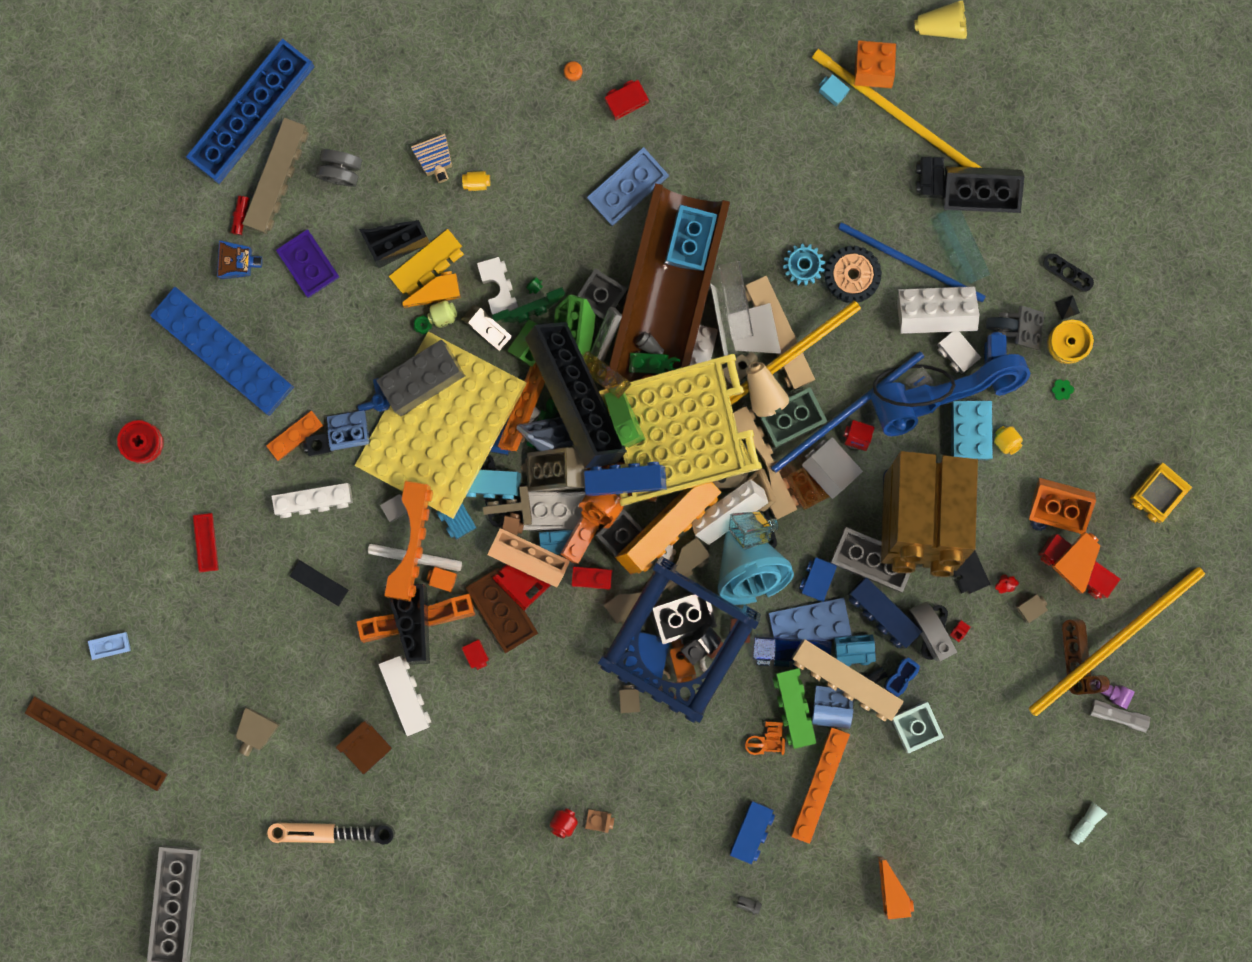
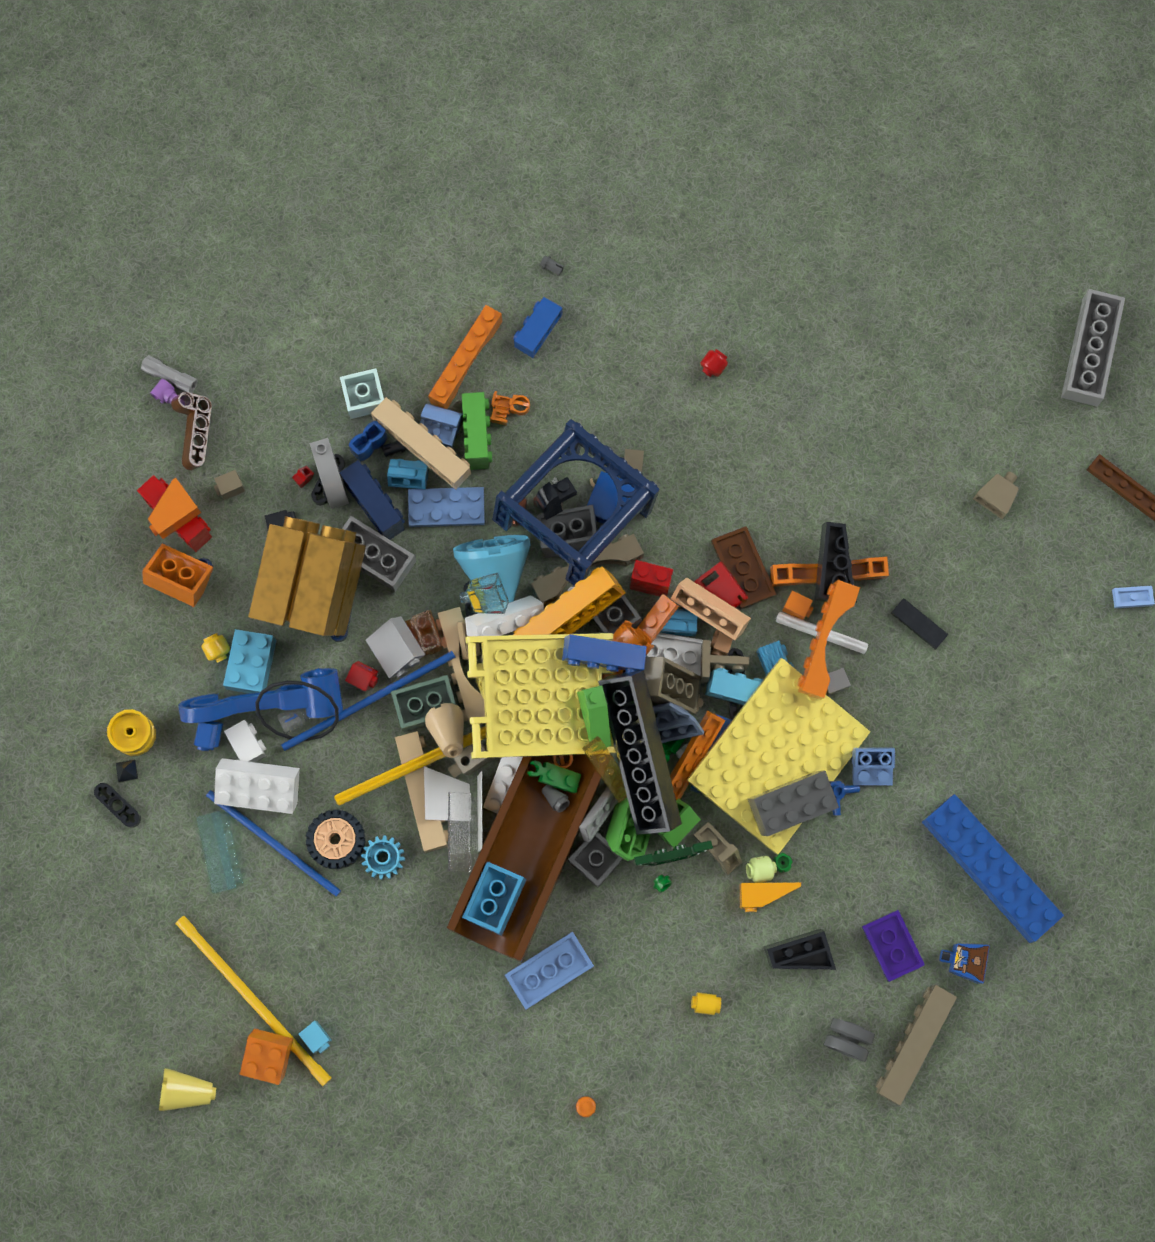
camera: 170 degrees left, 10 degrees down
red wheel [117,420,164,464] -> none
blue brick [186,38,315,184] -> none
red plate [193,513,219,573] -> none
red pin [230,196,250,236] -> none
orange plate [266,410,324,461] -> none
piece [267,822,395,845] -> none
white brick [272,483,353,518] -> none
black brick [303,433,333,457] -> none
reddish brown bracket [336,720,392,774] -> none
white brick [379,655,431,736] -> none
yellow windscreen [389,229,464,296] -> none
torso [411,134,452,183] -> none
red brick [462,639,490,670] -> none
white arch [477,257,518,315] -> none
medium nougat bracket [585,809,615,833] -> none
red brick [605,80,649,121] -> none
orange torso [669,638,696,683] -> none
clear blue windscreen [753,637,832,668] -> none
blue brick [799,557,837,602] -> none
orange slope [878,857,914,919] -> none
black brick [916,157,944,198] -> none
black brick [942,166,1025,213] -> none
dark grey plate [986,306,1044,350] -> none
red plant [995,574,1019,594] -> none
yellow axle [1029,567,1205,716] -> none
green plant [1052,379,1074,400] -> none
light aqua piece [1069,802,1107,845] -> none
window [1130,462,1192,523] -> none

